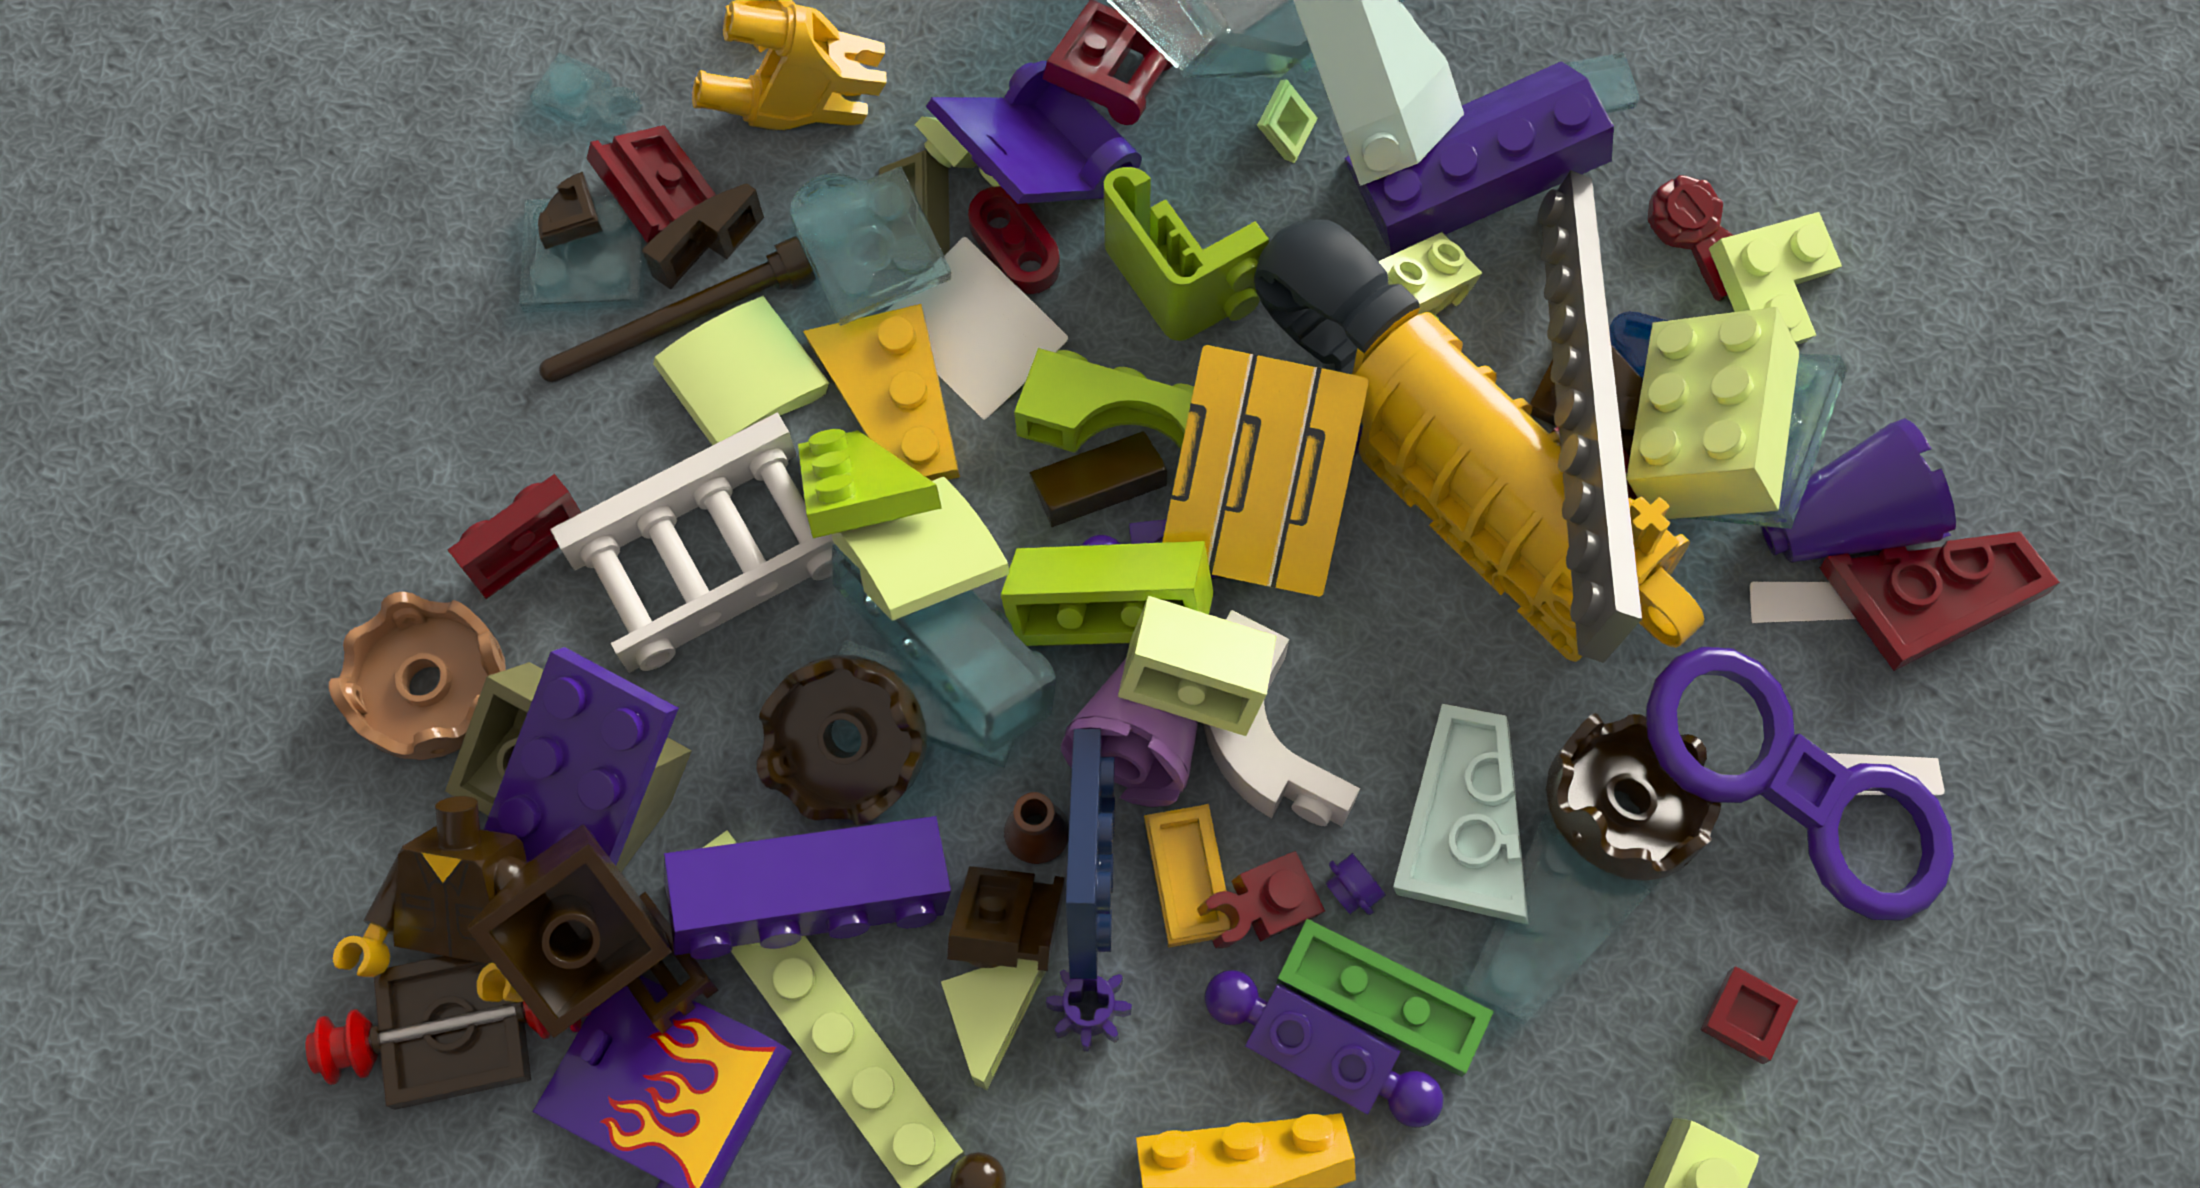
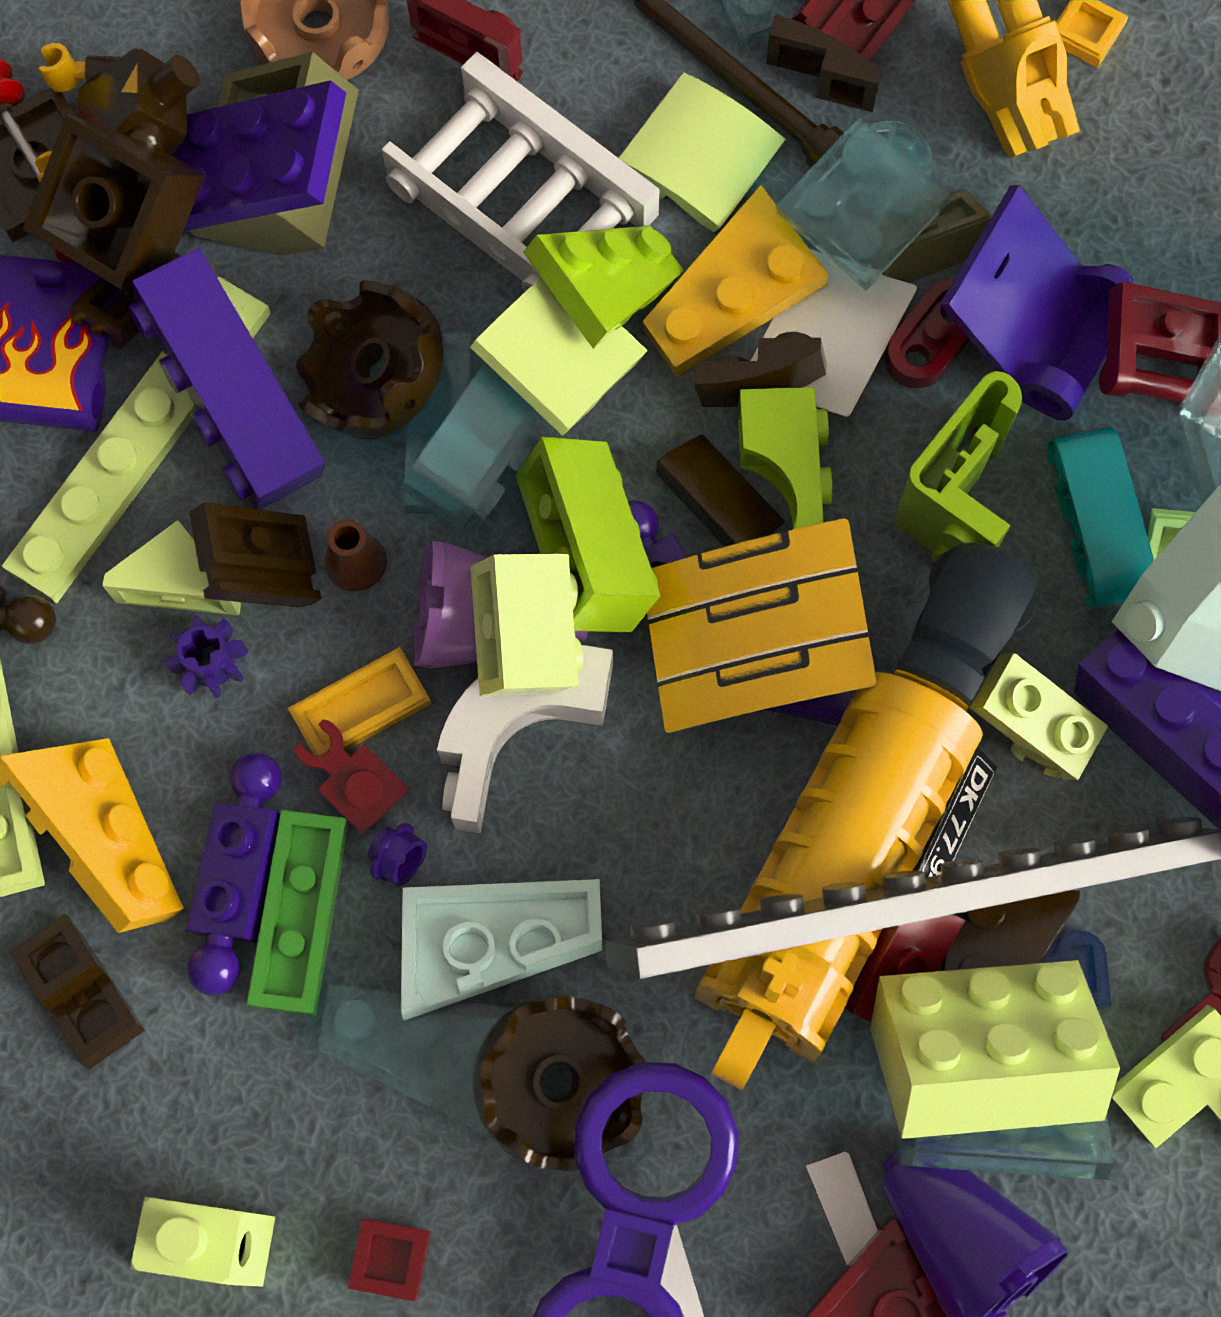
camera: 70 degrees right, 5 degrees up
dark blue plate [1066,729,1115,979] -> none
none -> dark brown slope [694,332,827,407]
none -> teal beam [1046,427,1154,609]

